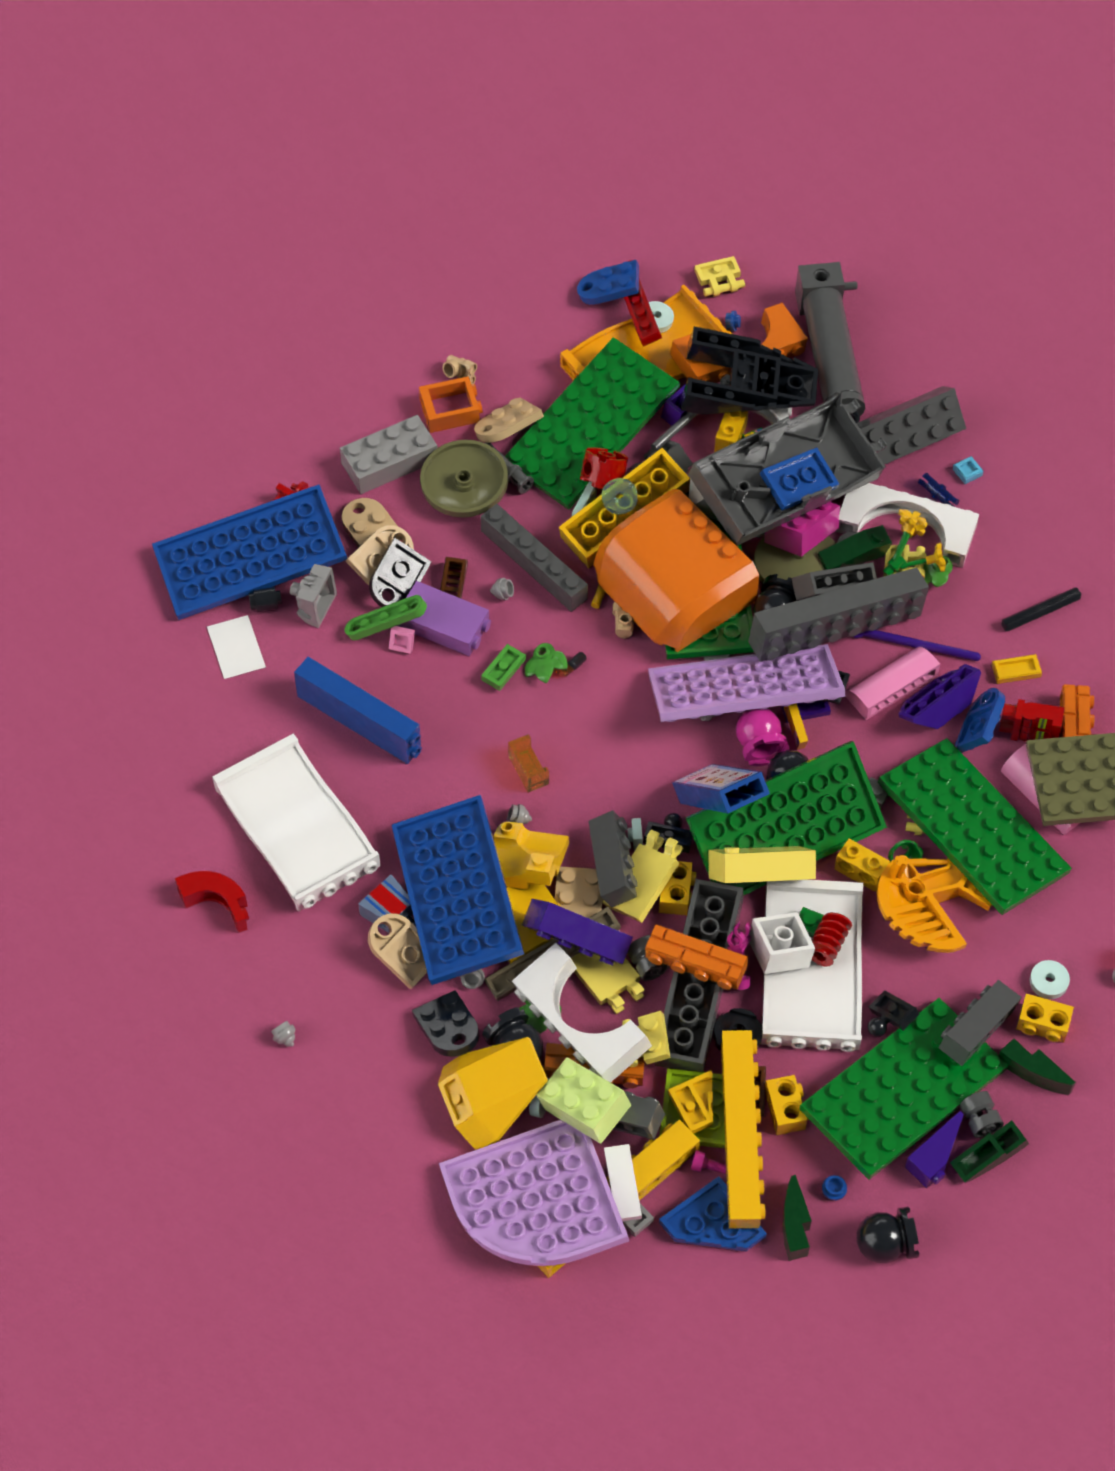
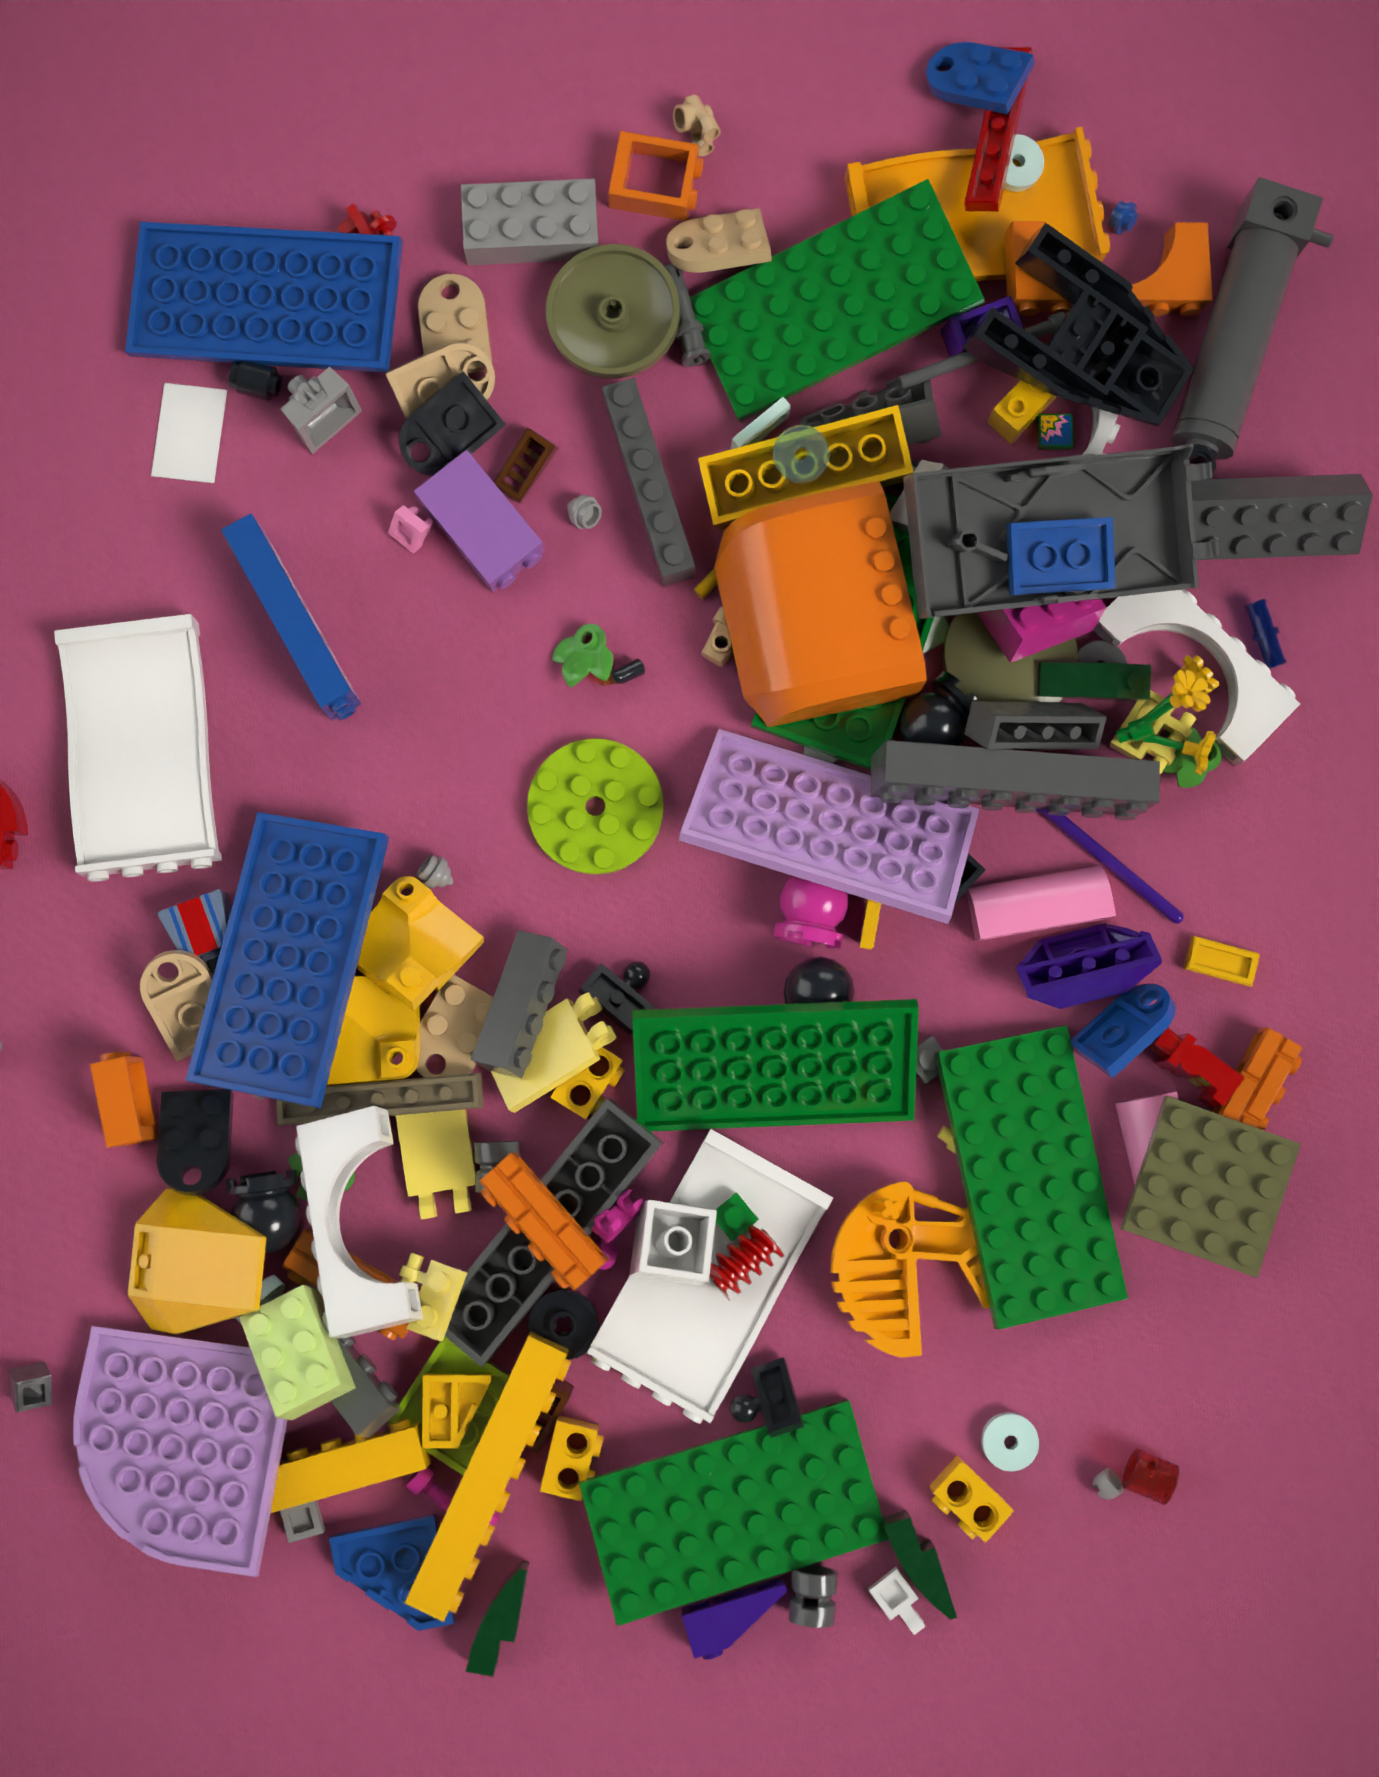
camera: 20 degrees right, 25 degrees up
bright green plate [344,595,427,640] -> none
bright green plate [481,644,526,691] -> none
clear yellow panel [508,734,549,793] -> none
dark purple wedge [521,899,633,966] -> none
red brick [580,447,628,489] -> none
white tile [604,1144,642,1221] -> none
light aqua plate [627,818,643,850] -> none
blue brick [672,764,770,814] -> none
light yellow plate [694,256,745,297] -> none
light yellow brick [708,846,816,883] -> none
blue plate [822,1176,847,1201] -> none
yellow brick [834,839,890,892] -> none
black tile [857,1207,919,1263] -> none
green piece [888,839,923,862] -> none
dark grey brick [939,980,1022,1066] -> none
dark green slope [950,1120,1029,1184] -> none
medium azure tile [953,456,984,484] -> none
black axle [1001,587,1081,631] -> none
none -> flat silver slope [9,1362,52,1413]
none -> orange window [90,1051,158,1148]
none -> lime plate [527,739,664,875]
none -> white plate [868,1567,925,1635]

